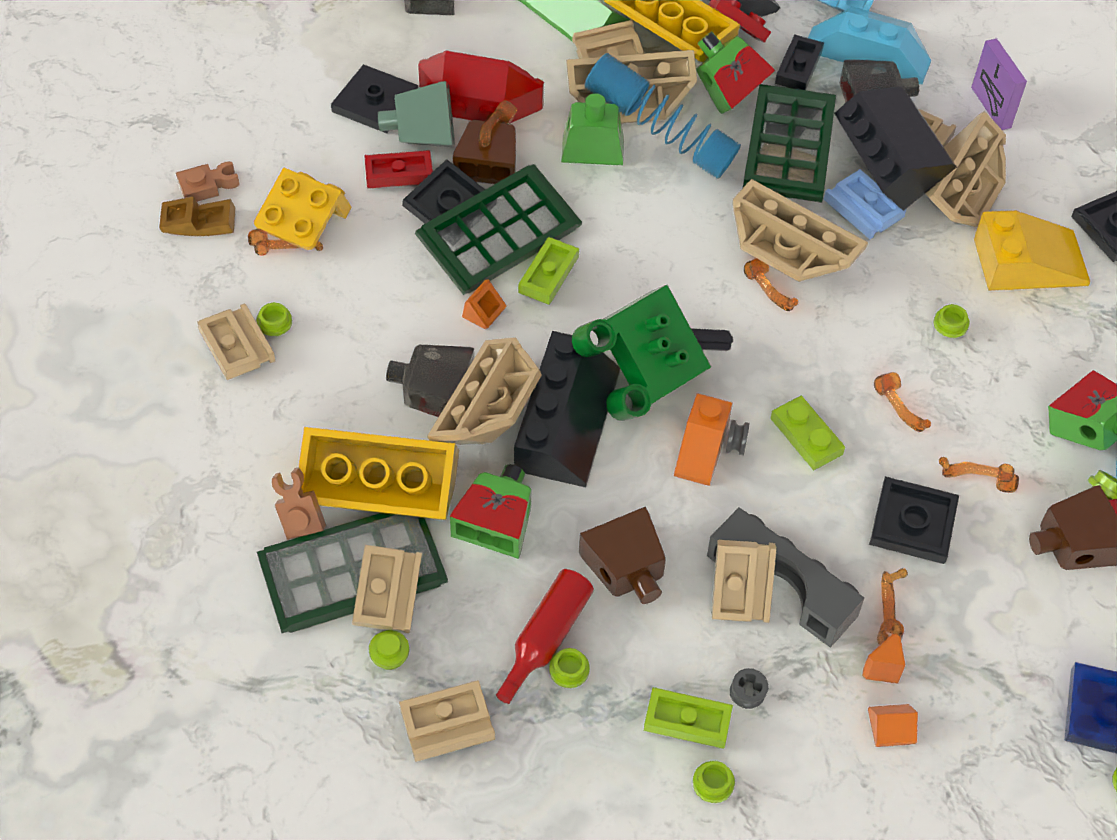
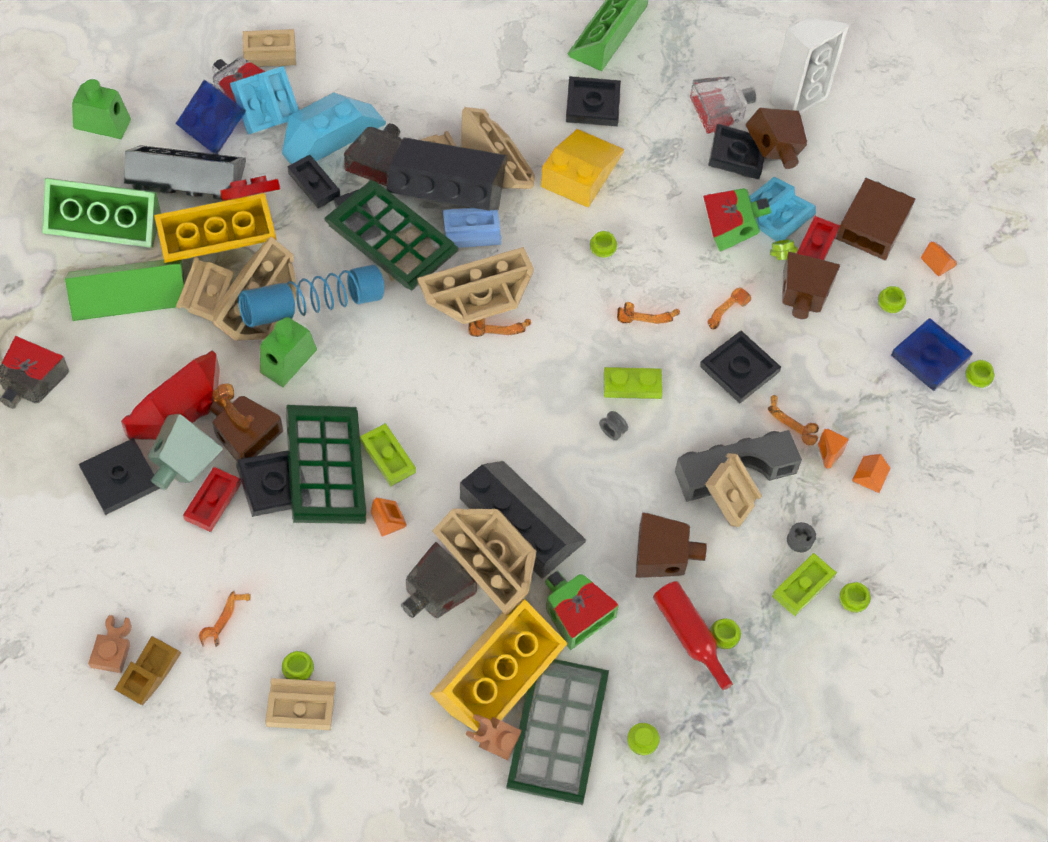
camera: 60 degrees left, 5 degrees up
yellow bracket [254,167,352,250] -> none
tan plate [352,545,422,633] -> none
tan plate [399,680,495,762] -> none
green piece [572,285,733,421] -> none
orange slope [674,393,733,486] -> none
torso [696,31,775,114] -> none
medium lavender tile [971,38,1027,130] -> none

